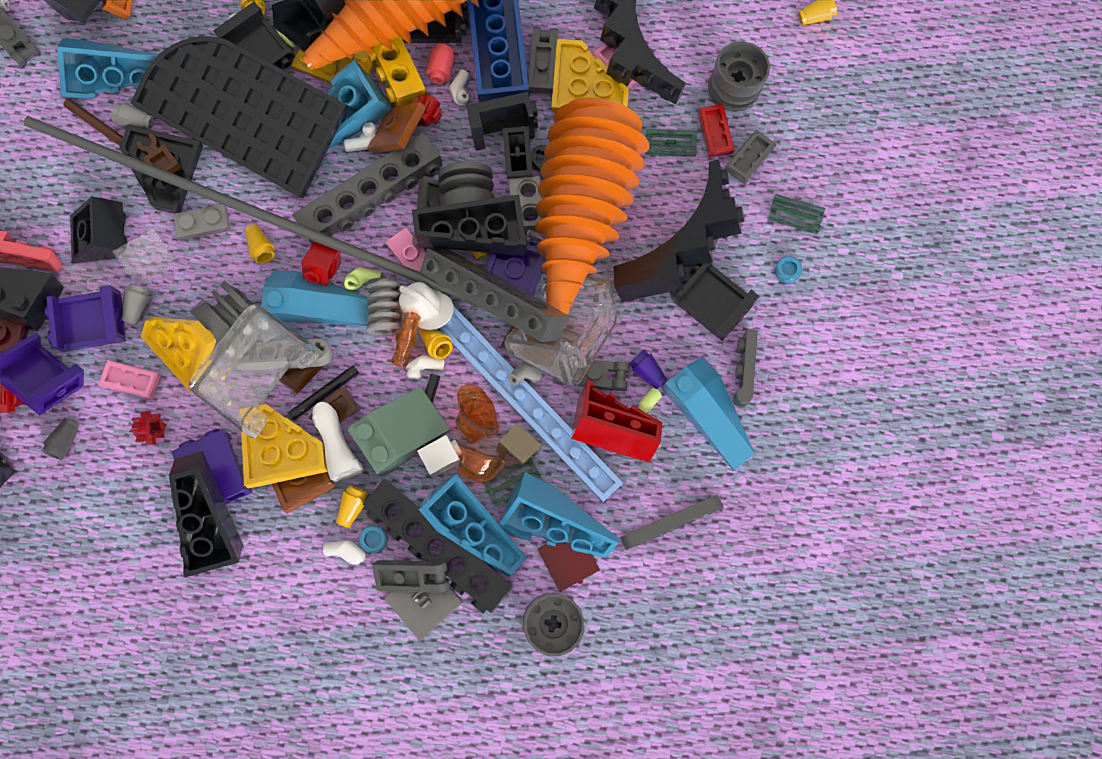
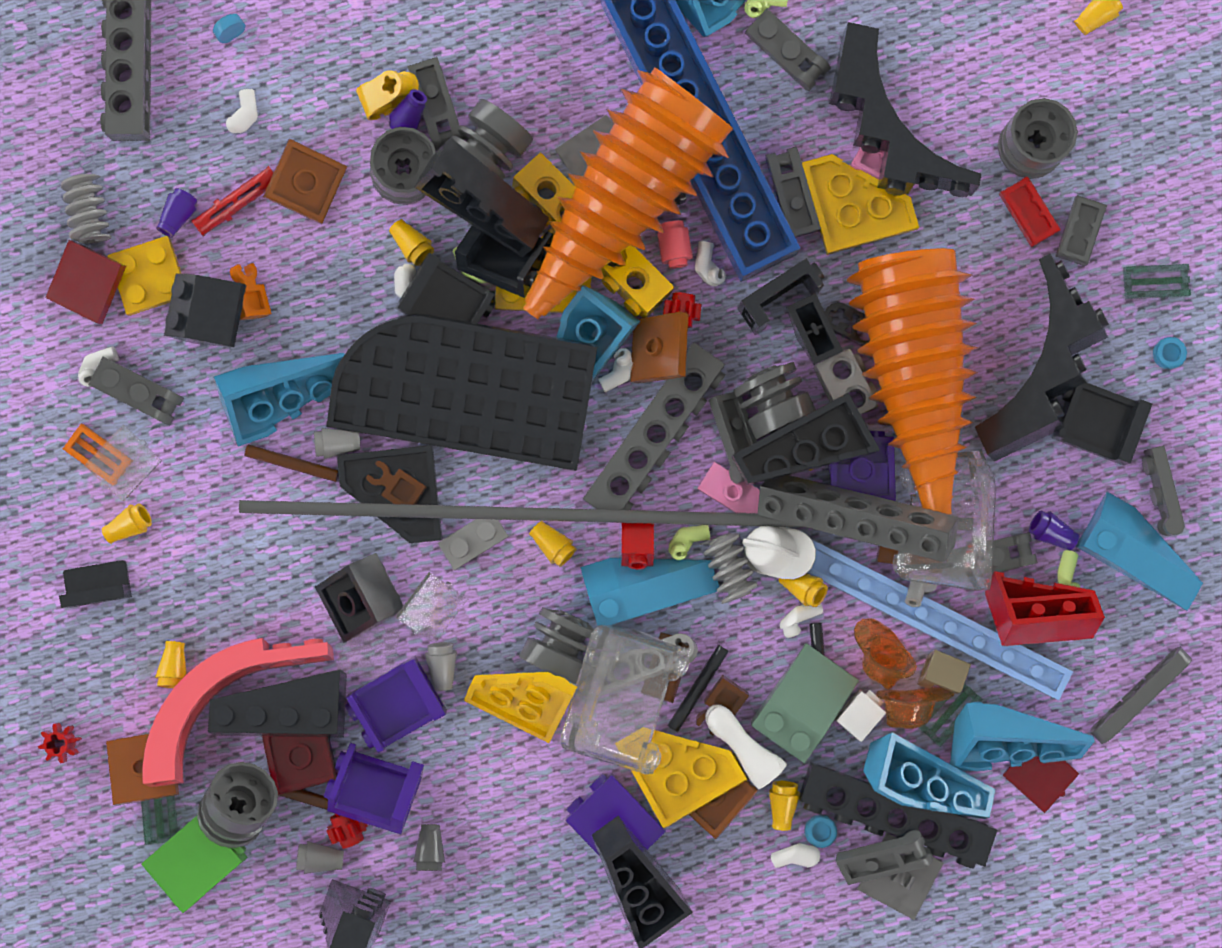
camera: 15 degrees left, 10 degrees up
bright pink plate [98,360,161,400] -> none
red gear [129,411,167,445] -> none
clear orange pin [391,312,421,367] -> none
dark grey wheel [523,593,584,656] -> none
clear green tile [645,129,697,157] -> none

